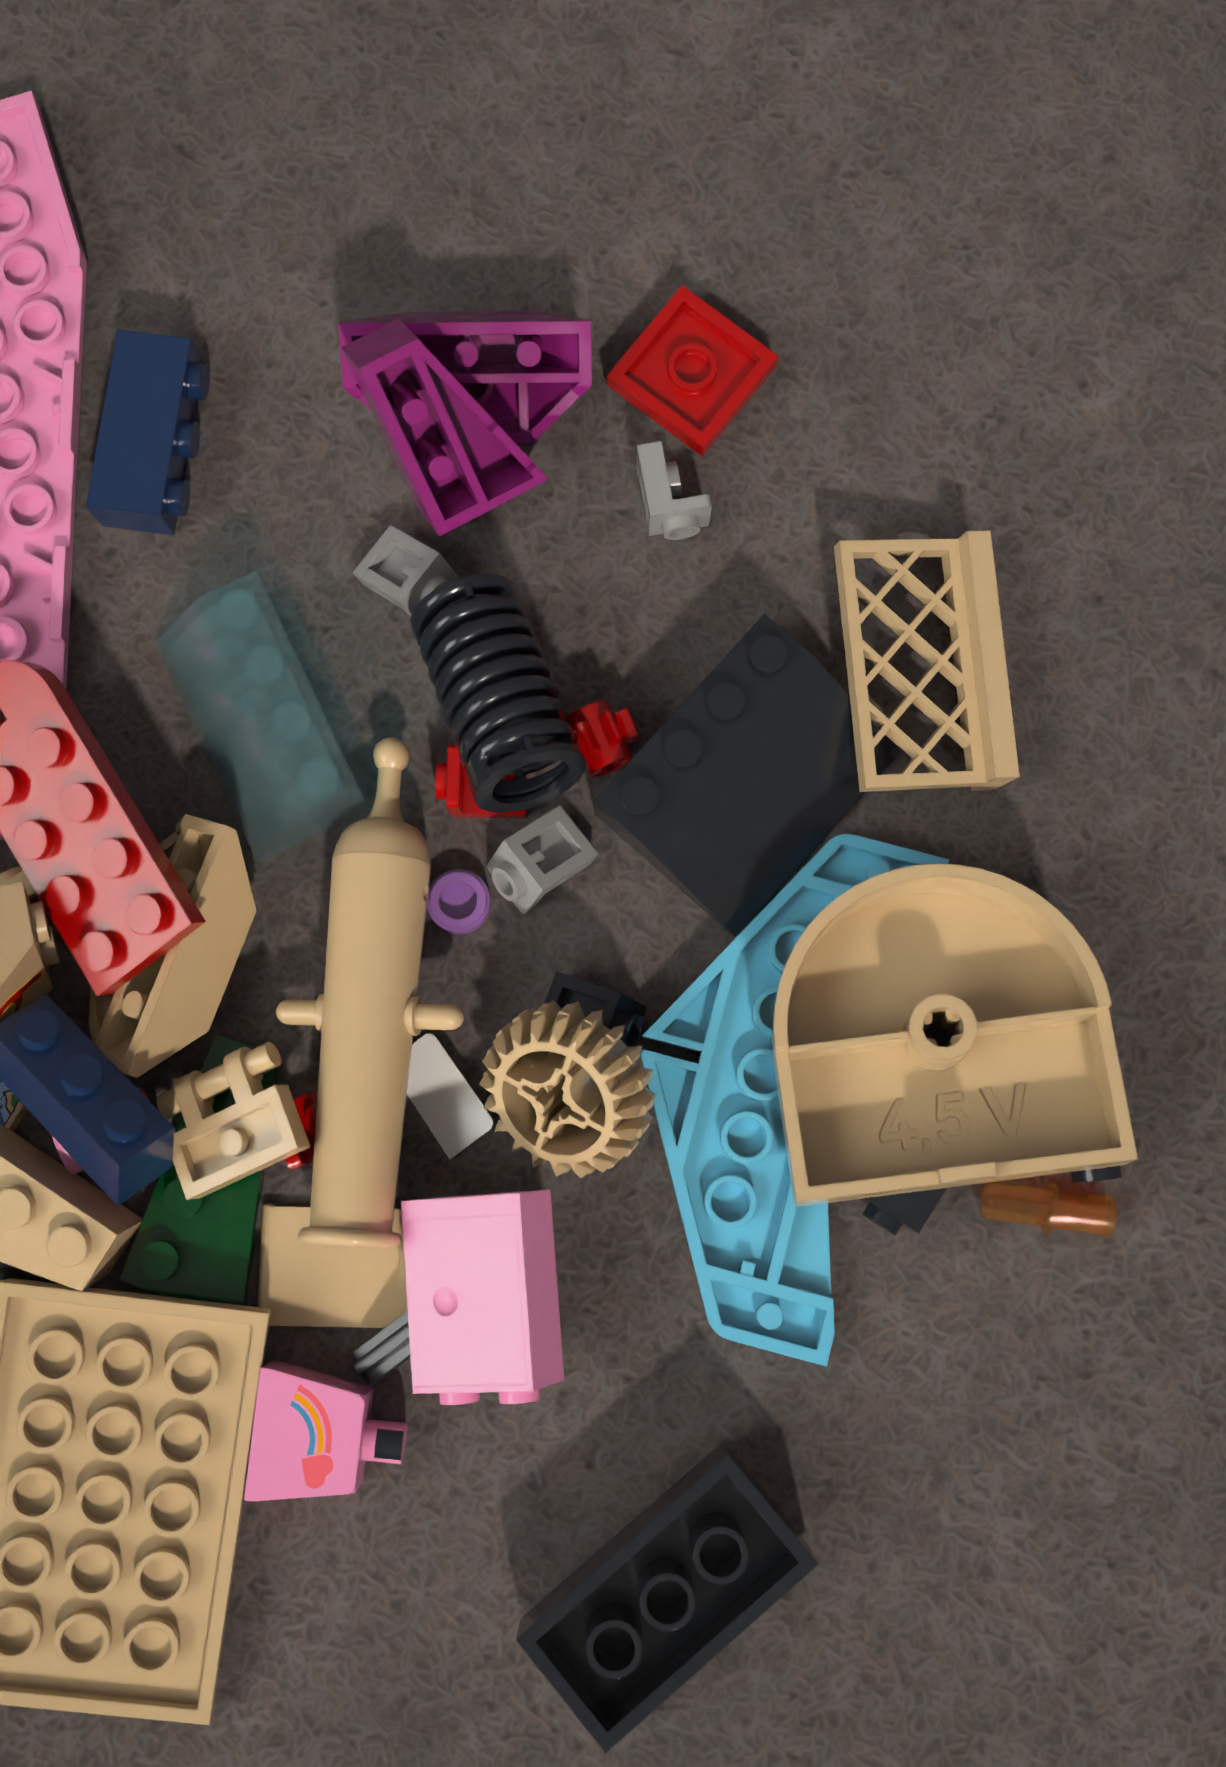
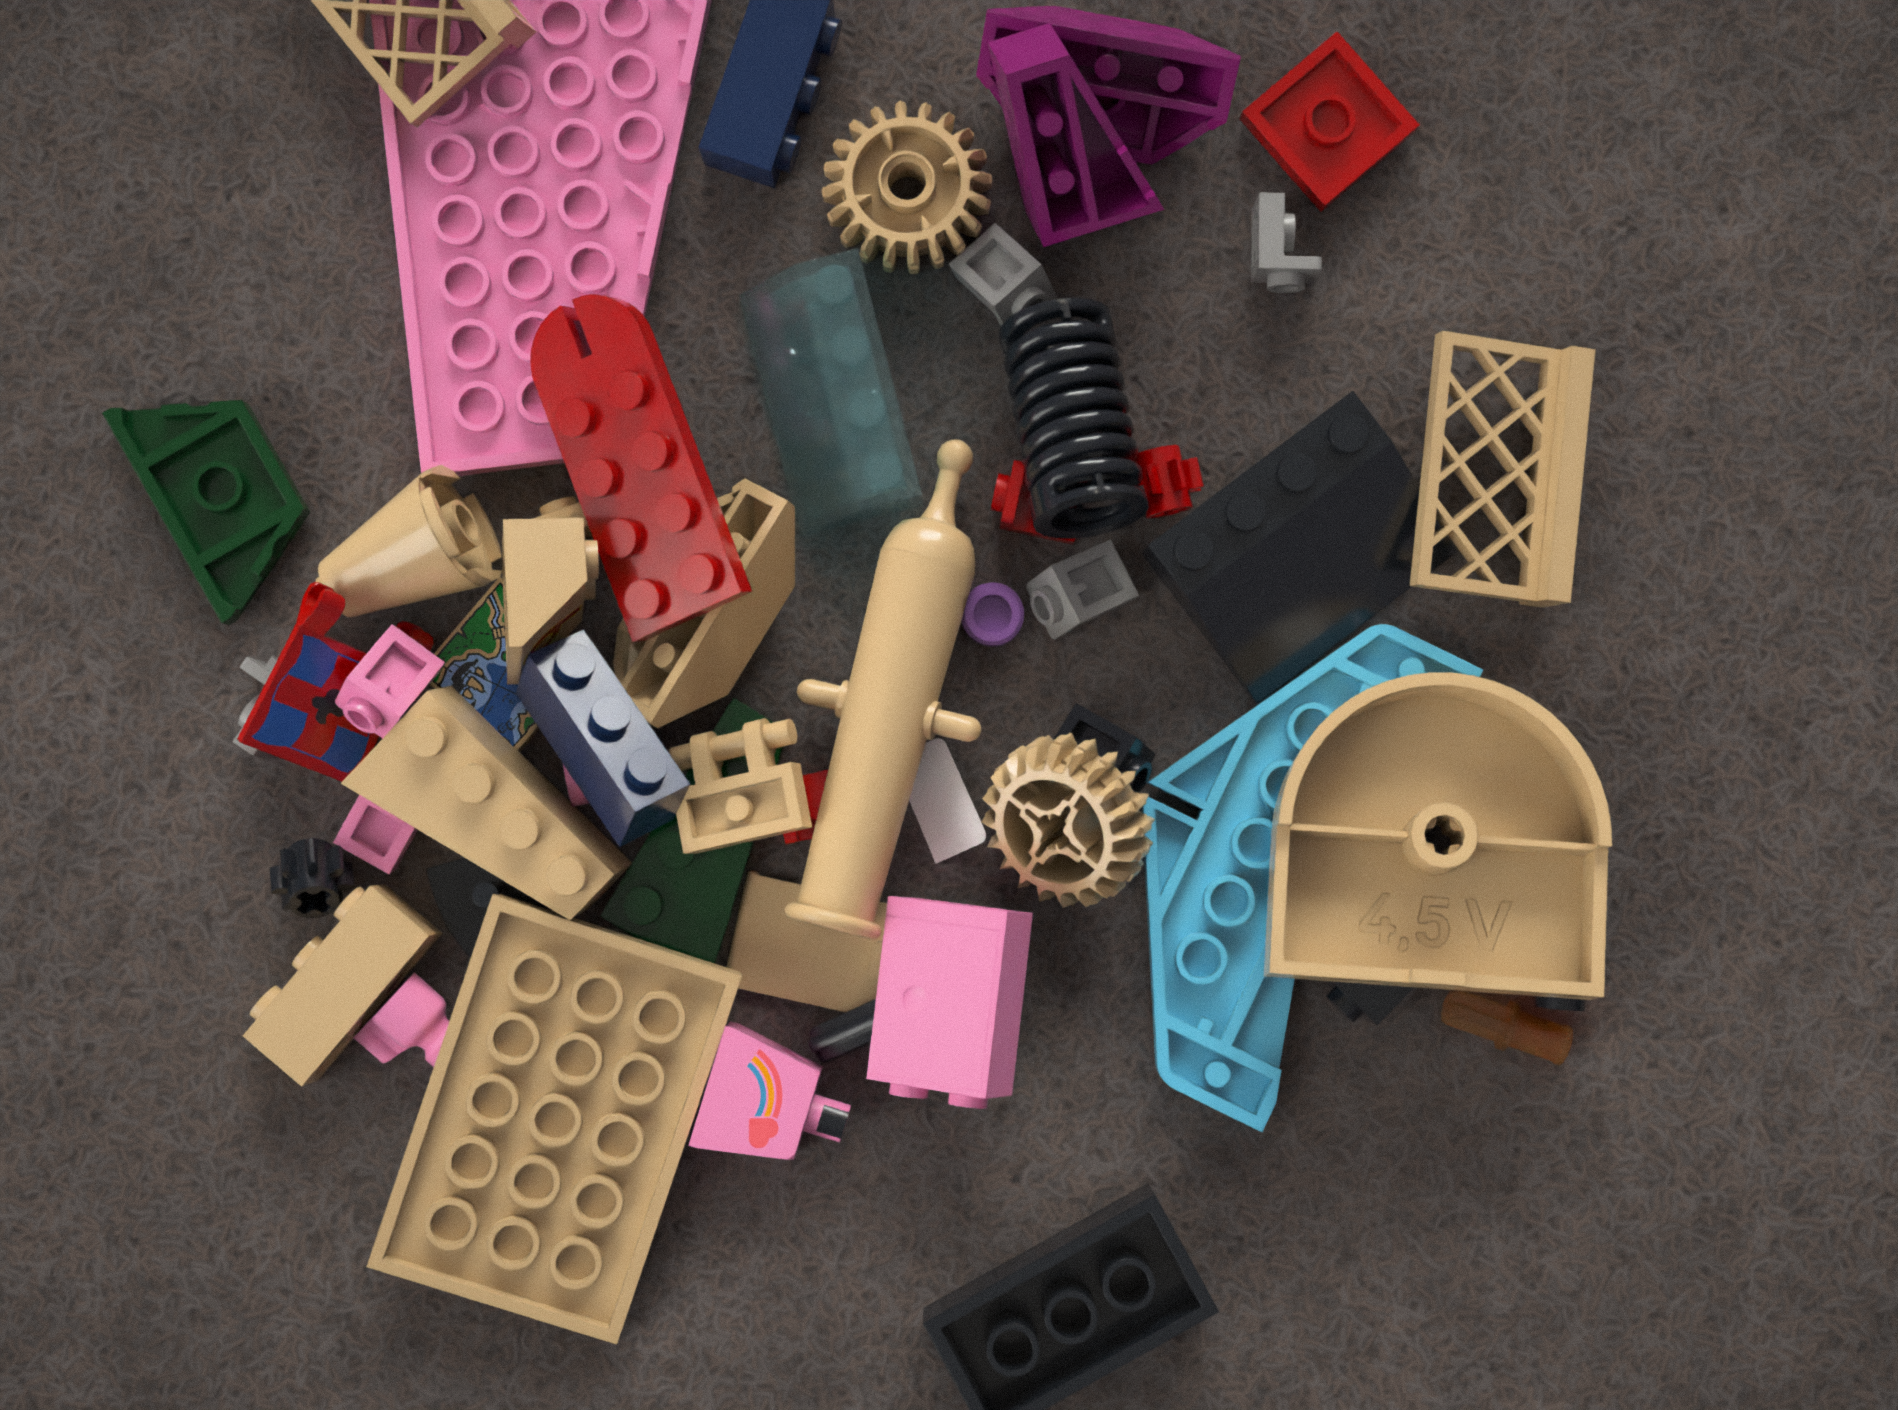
camera: 10 degrees right, 5 degrees up
none -> tan gear [822,100,992,274]

